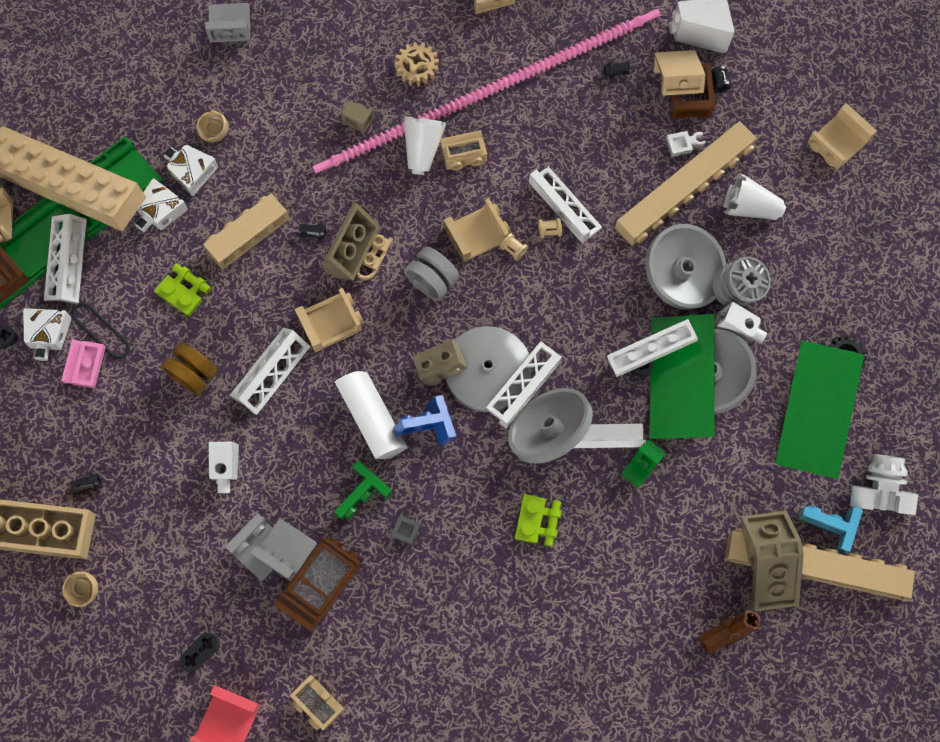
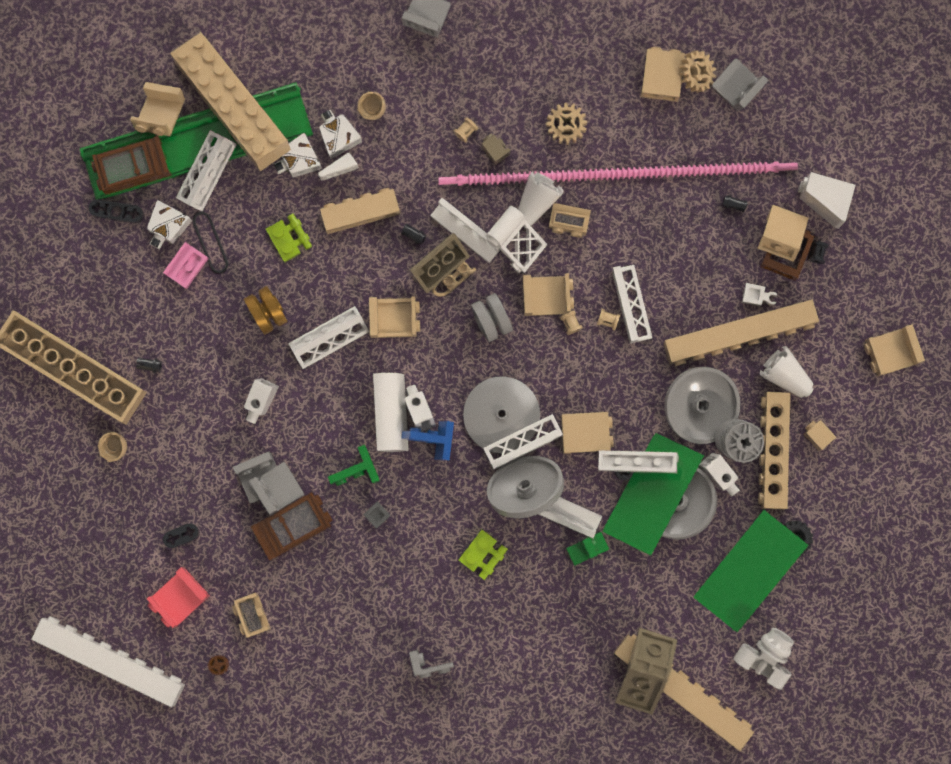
camera: 30 degrees right, 10 degrees up
dark tan brick [413,339,467,386] -> none
reddish brown piece [698,609,761,654] -> none
medium azure bracket [797,506,863,555] -> none
none -> white slope [318,153,358,181]
none -> white torso [404,385,436,432]
none -> light grey bracket [409,650,454,679]
none -> white fence [430,198,500,263]
none -> tan bush [453,117,478,143]
none -> white piece [486,206,547,273]
none -> tan panel [561,412,614,454]
none -> tan brick [758,392,790,510]
none -> tan brick [804,420,836,451]

